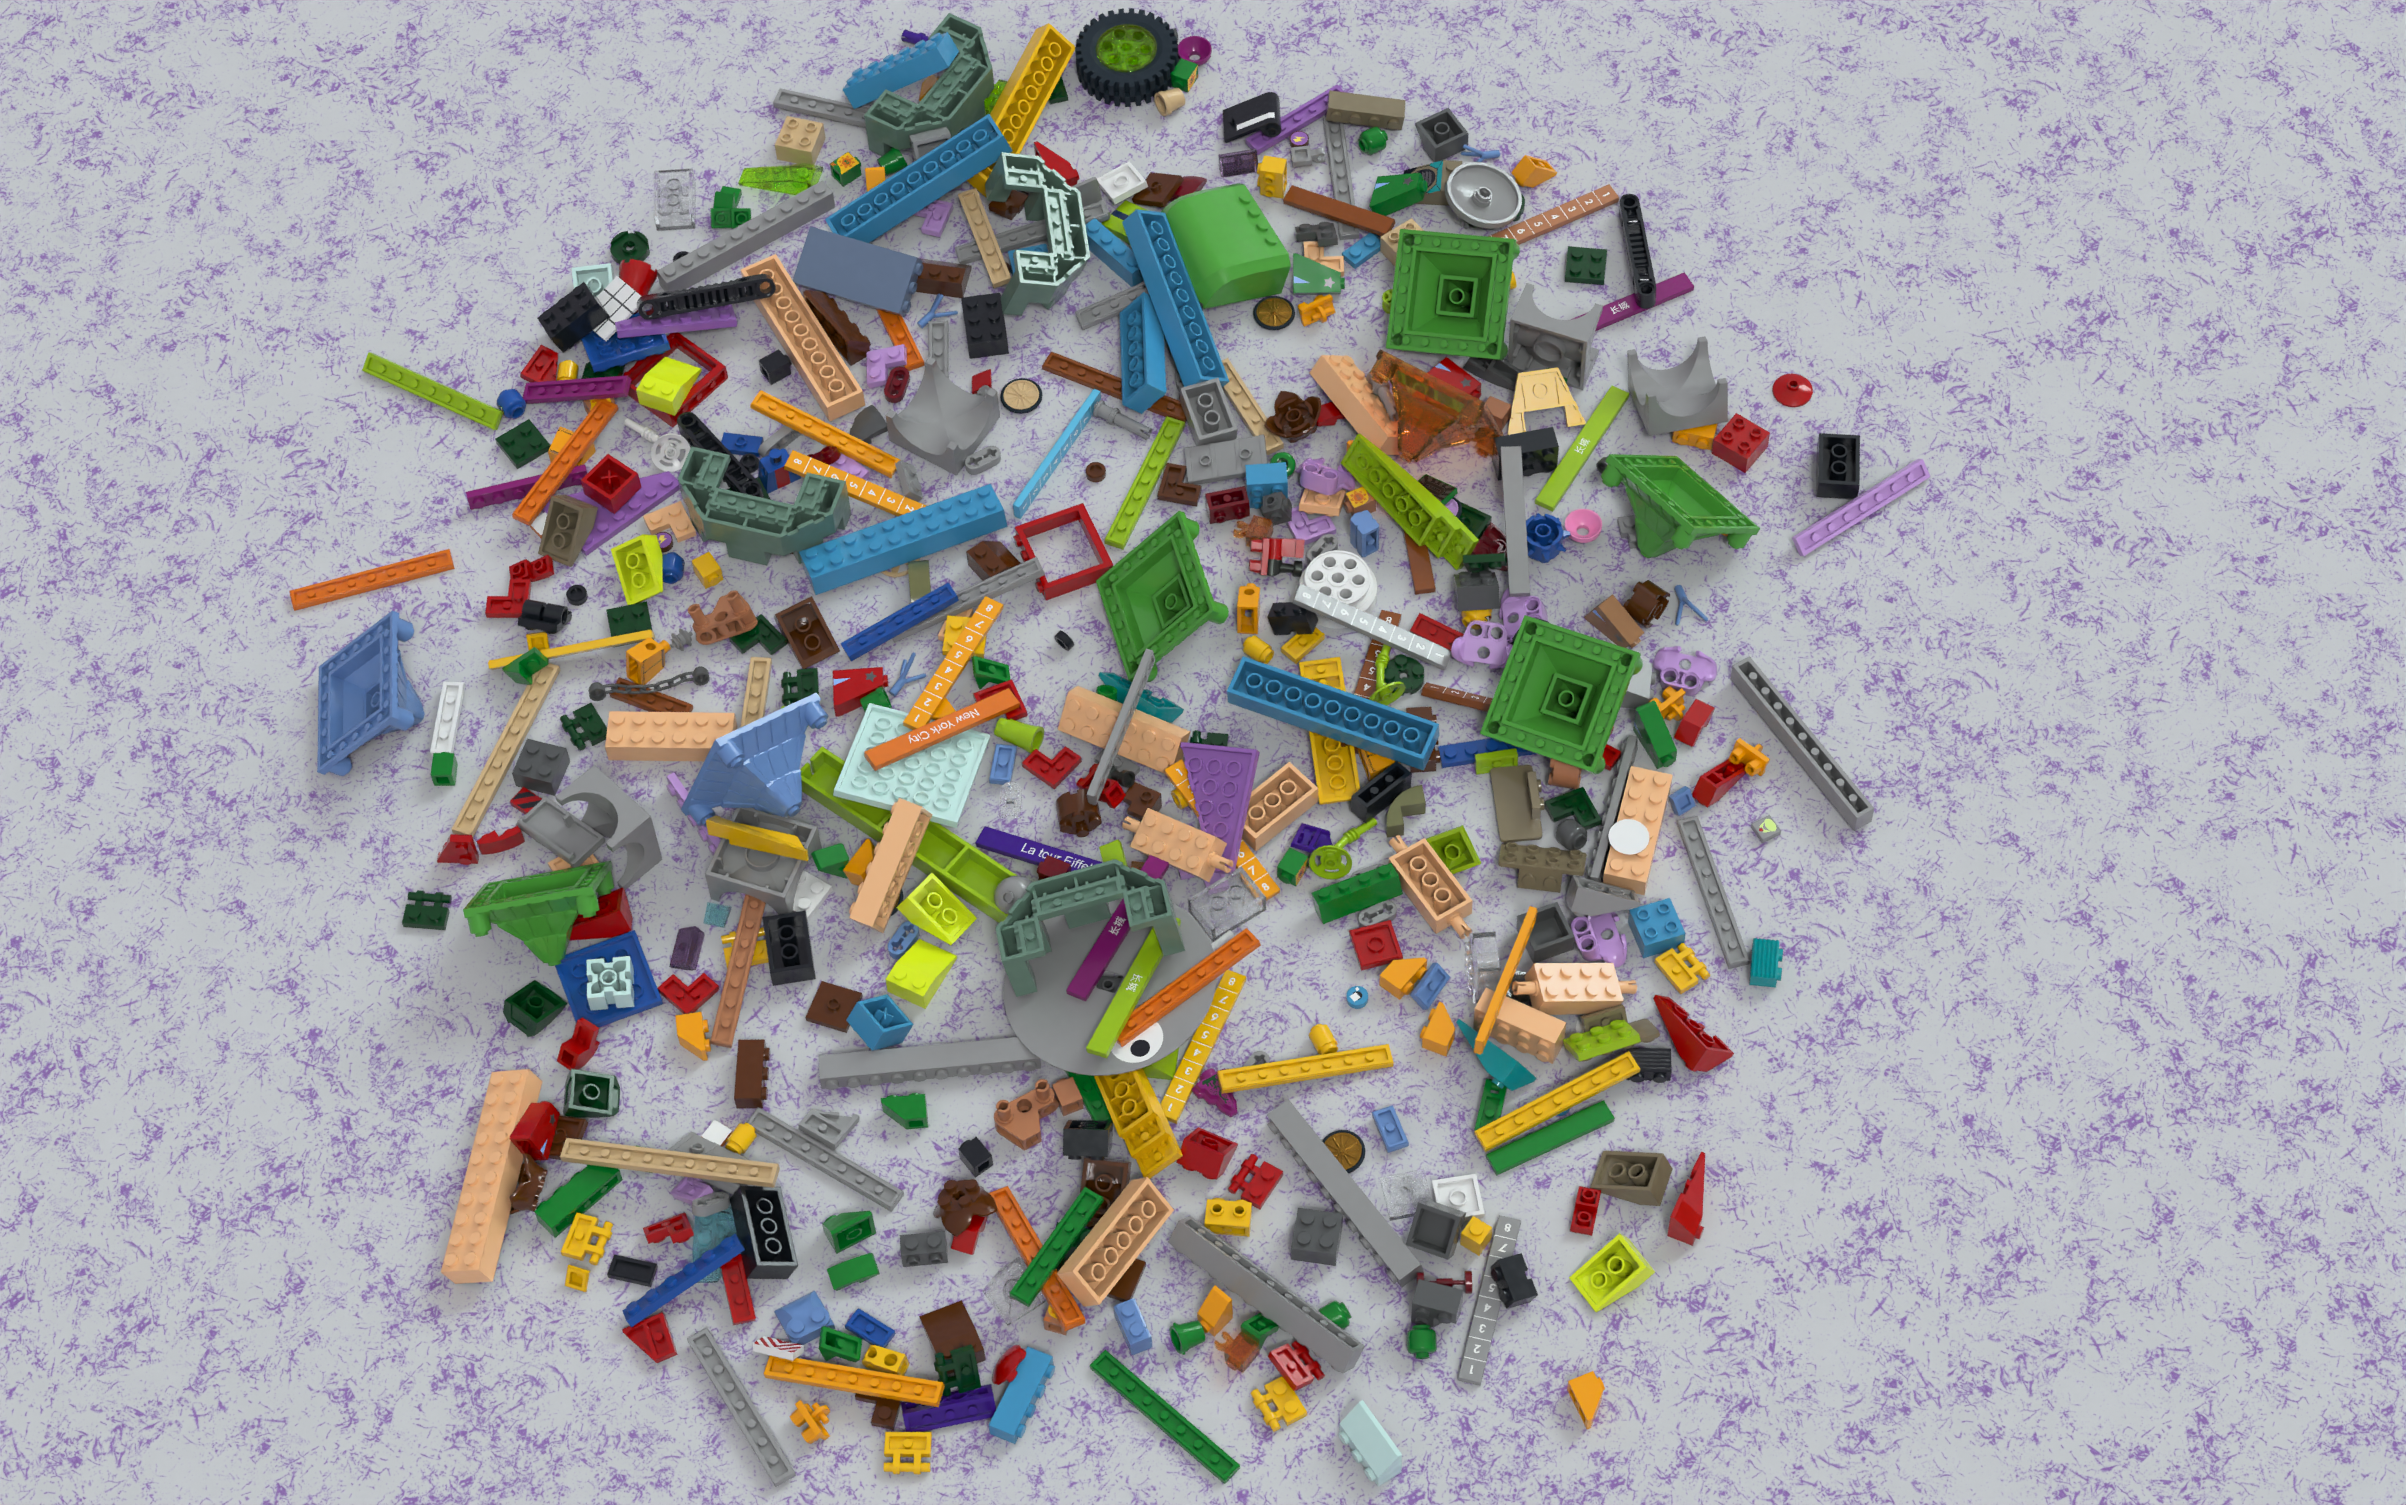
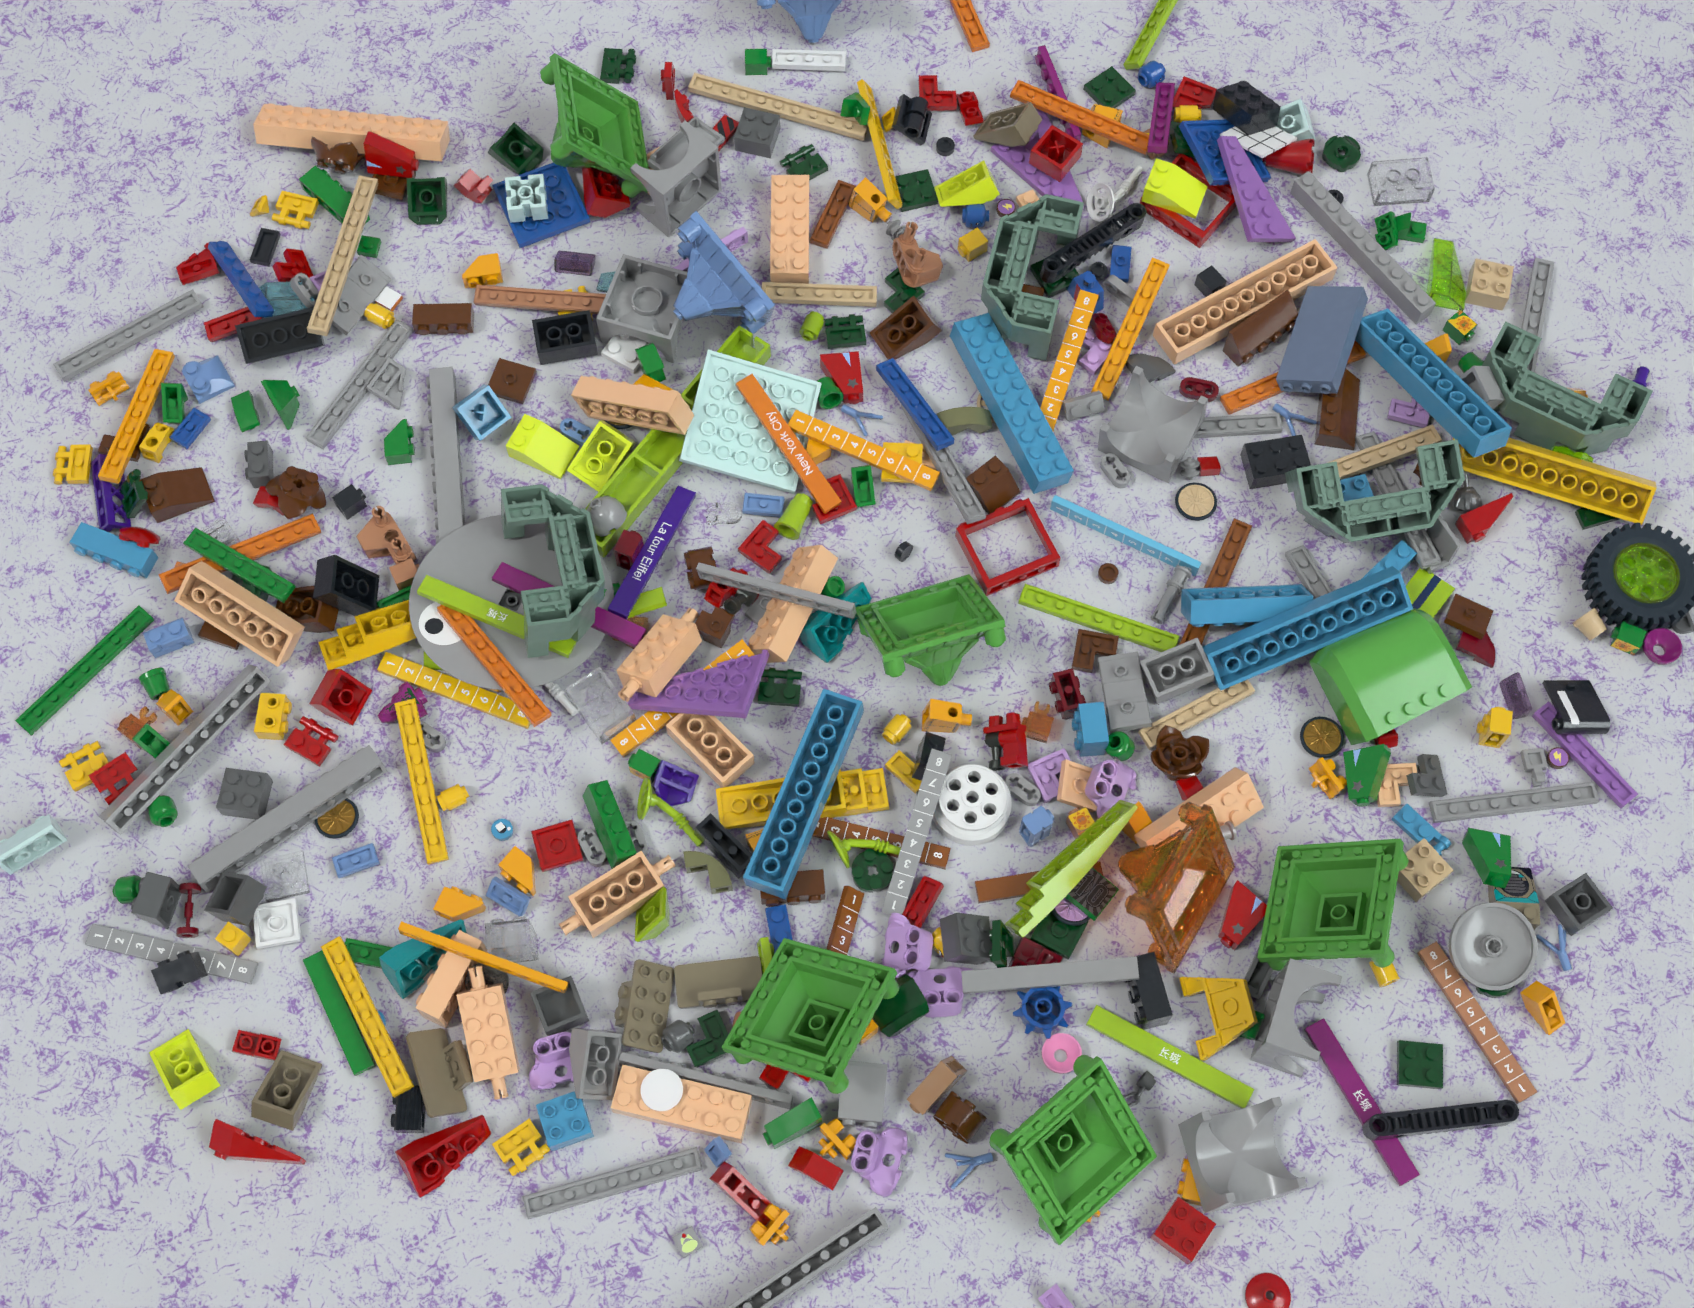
camera: 85 degrees right, 10 degrees up
dark grey piece [588,666,710,701] -> none
black gear [637,274,776,319] -> none
red plate [657,973,720,1014] -> none
yellow wedge [706,815,809,861] -> none
white tile [753,1336,804,1361] -> none
dark azure brick [843,32,959,109] -> none
lavender plate [867,344,907,388] -> none
white plate [1097,161,1148,205] -> none
dark grey brick [1261,492,1292,526] -> none
dark orange tile [1283,185,1395,236] -> none
dark tan brick [1326,90,1406,130] -> none
green head [1358,127,1388,155] -> none
nougat brick [1479,396,1511,431] -> none
lime plate [1563,1020,1641,1062] -> none
light orange slope [1567,1371,1605,1429] -> none
teal brick [1749,938,1783,988] -> none

